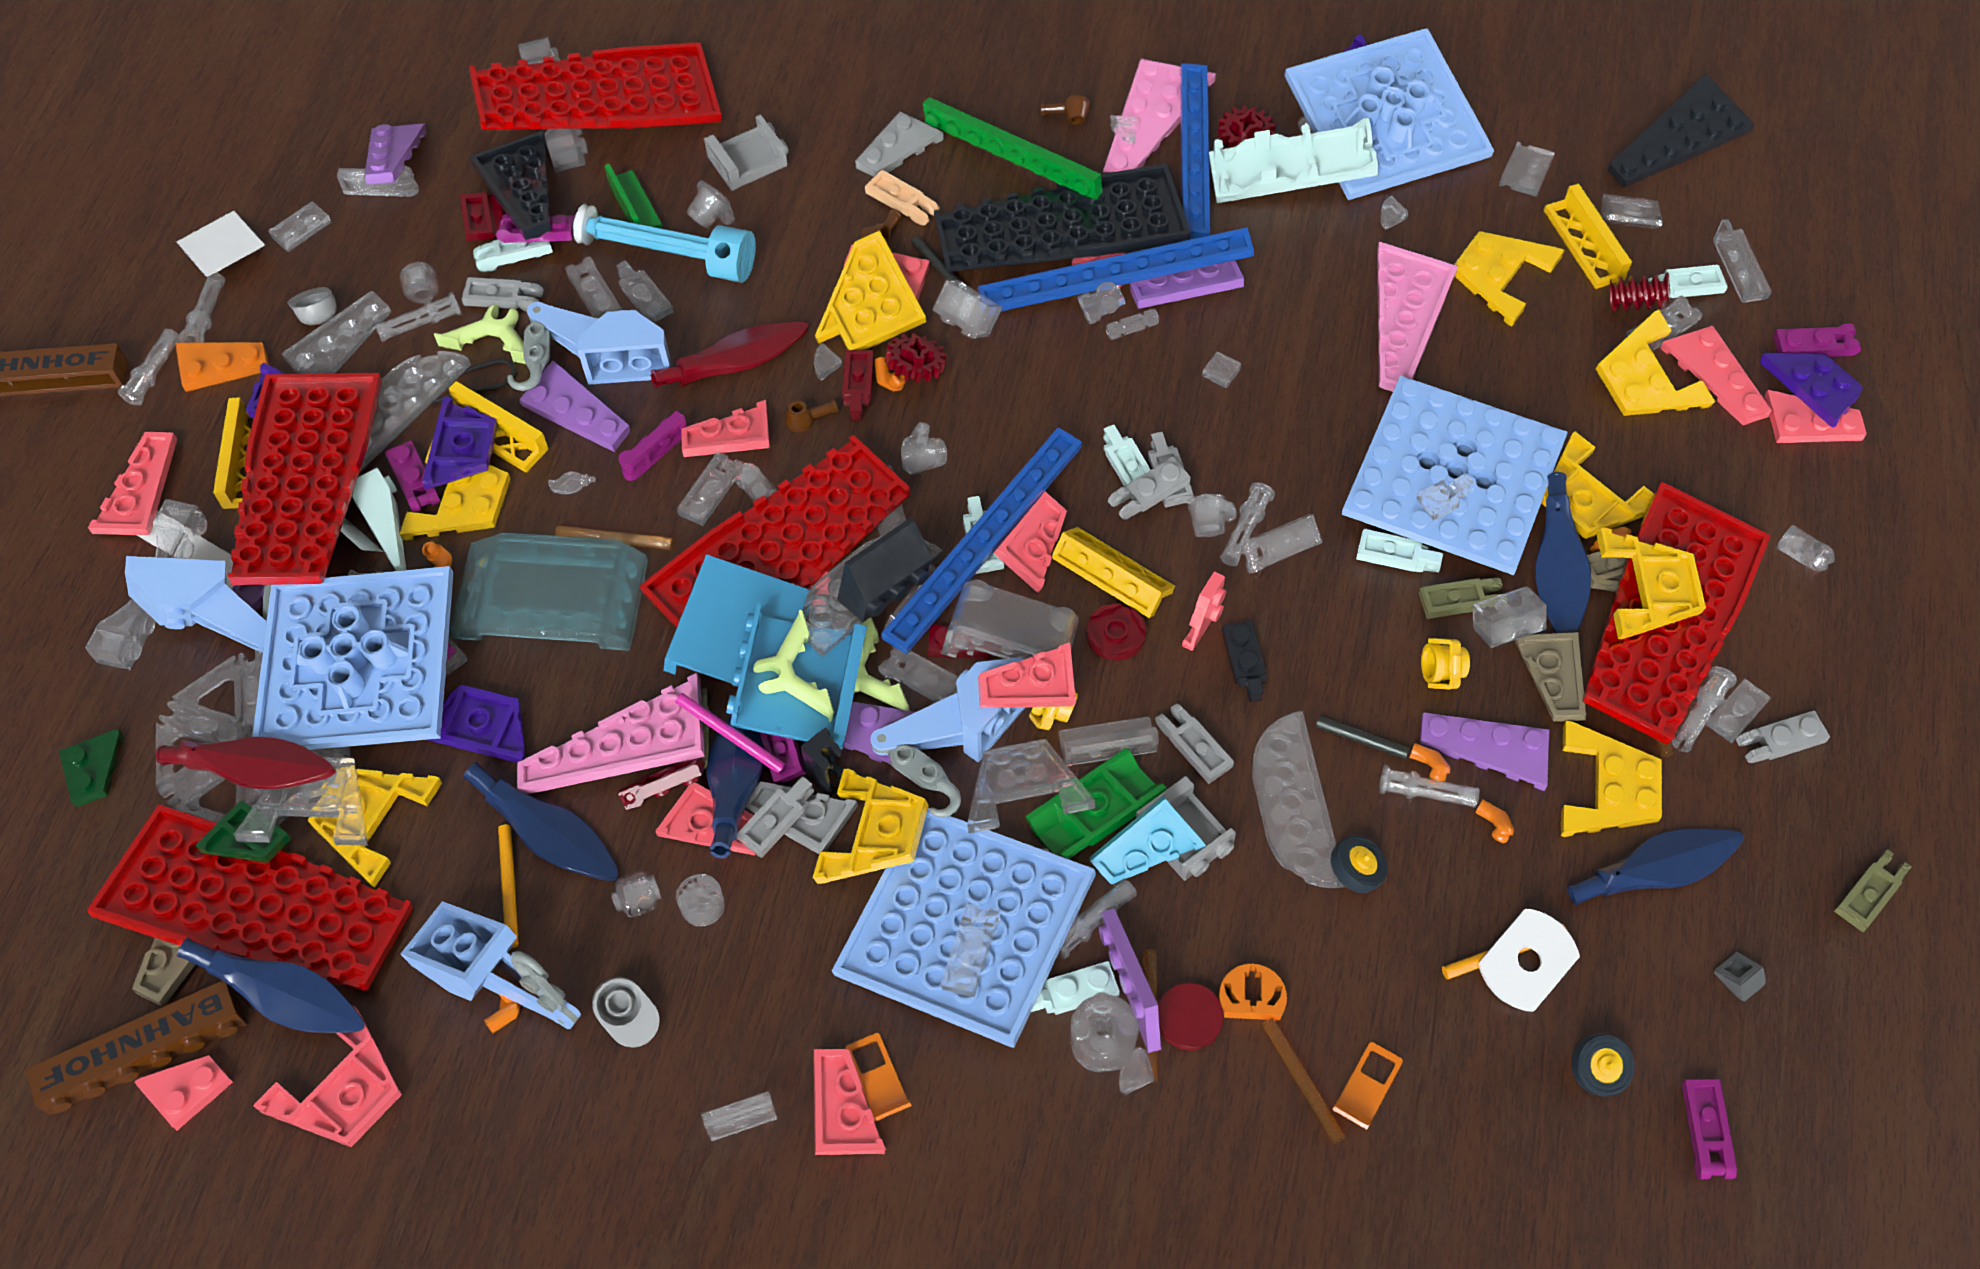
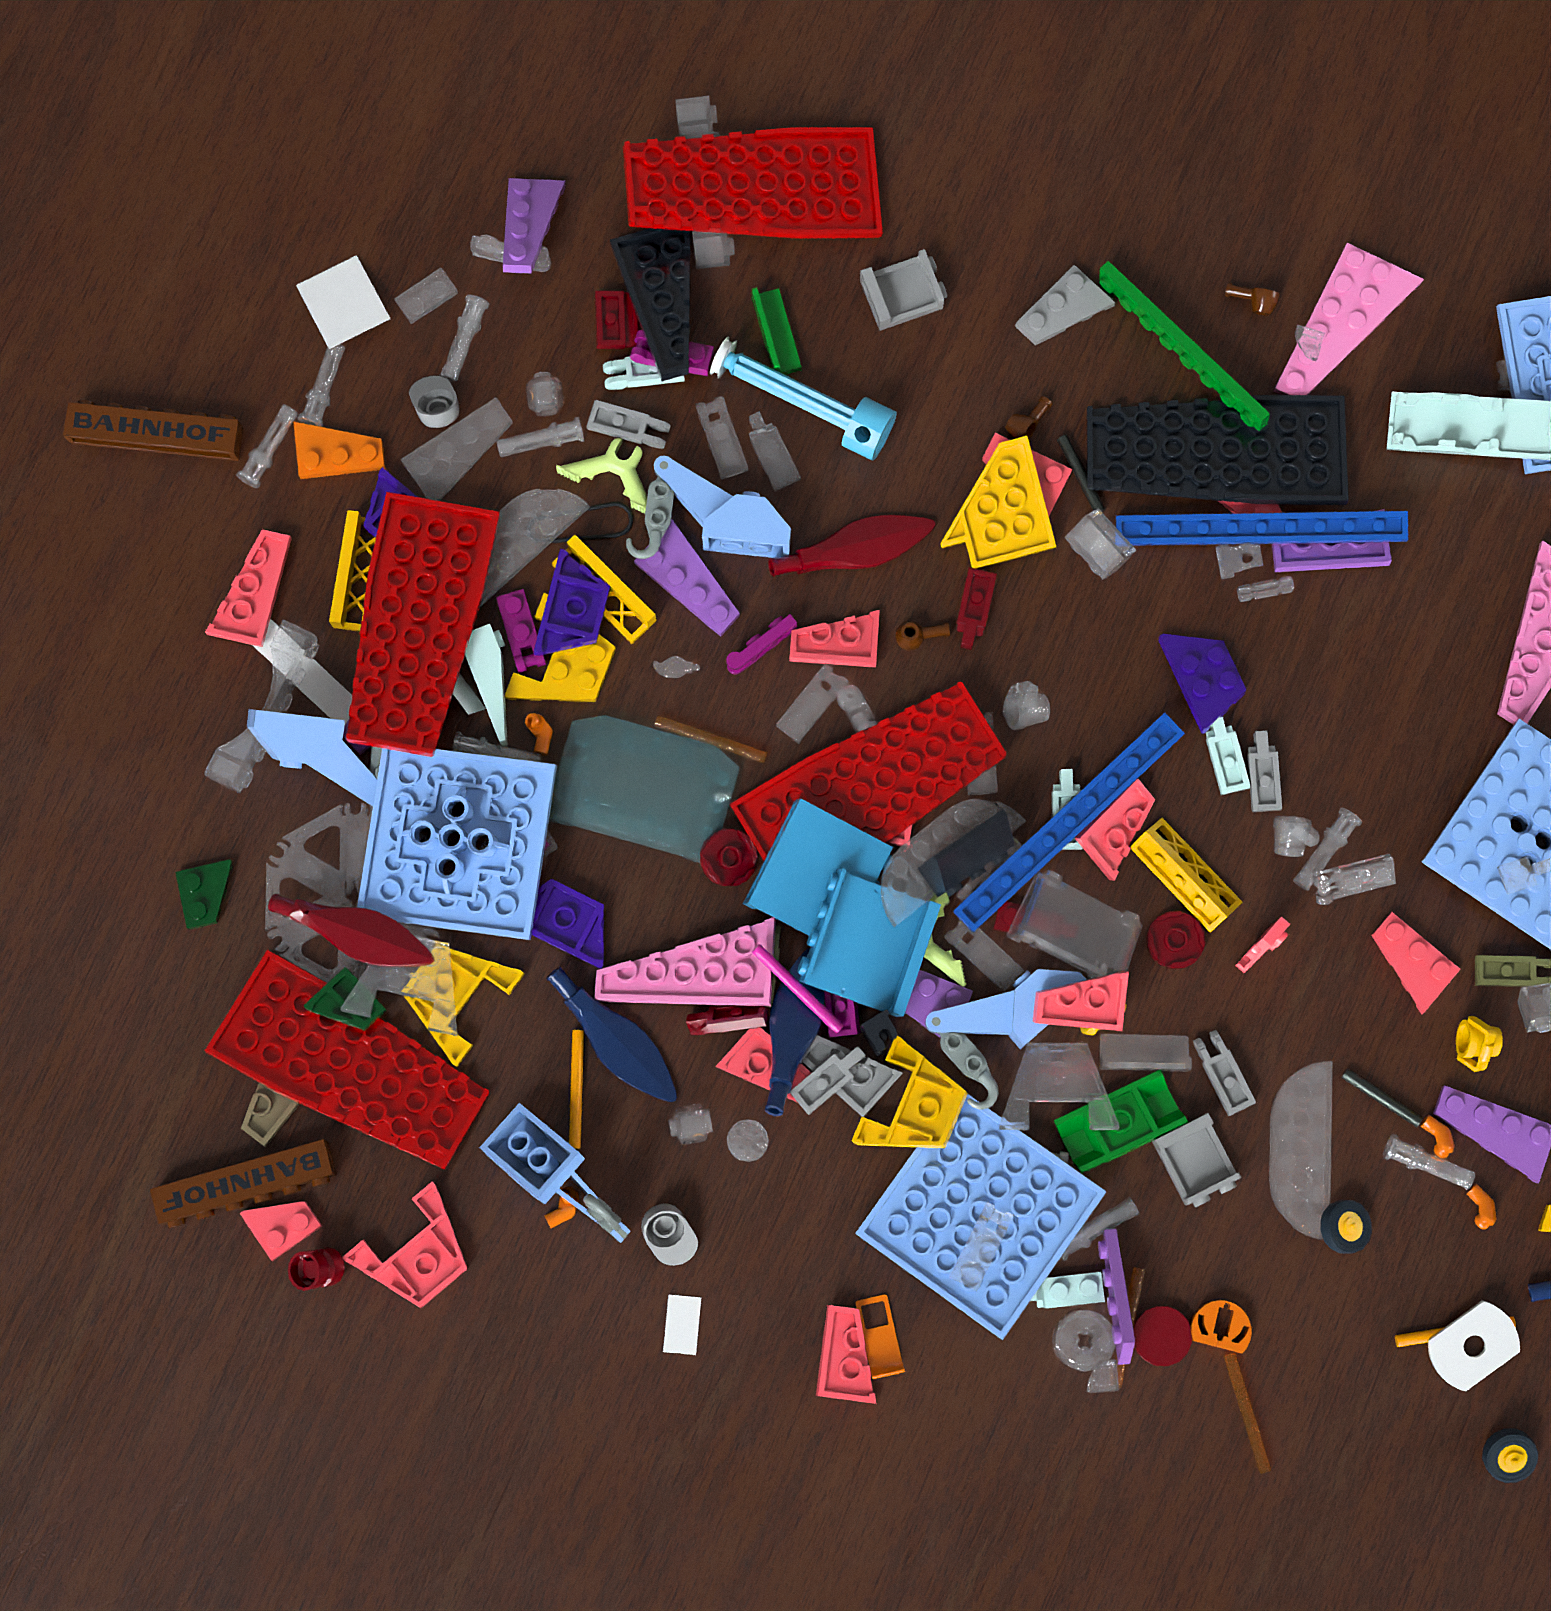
camera: 10 degrees right, 20 degrees up
dark blue animal [177,937,365,1033] -> none
clear piece [687,180,735,228] -> none
clear plate [701,1091,778,1141] -> none
yellowish green piece [753,610,834,722] -> none
clear tile [814,343,842,381] -> none
light nougat hinge [865,170,939,226] -> none
orange arm [874,357,906,392] -> none
dark red gear [885,333,947,383] -> none
medium azure wing [1089,796,1206,885] -> none
light grey hinge [1108,457,1191,520] -> none
blue plate [1180,63,1210,239] -> none
clear tile [1202,351,1242,388] -> none
dark red gear [1217,105,1275,148] -> none
black hinge [1221,621,1267,702] -> none
orange piece [1333,1042,1403,1129] -> none
light aqua hinge [1356,529,1443,572] -> none
none -> dark red wheel [288,1247,345,1291]
none -> clear pin [440,294,490,382]
none -> white sticker [663,1295,701,1355]
none -> dark red tile [700,829,757,886]
none -> dark purple wing [1158,634,1246,734]
none -> coral wing [1371,912,1460,1014]

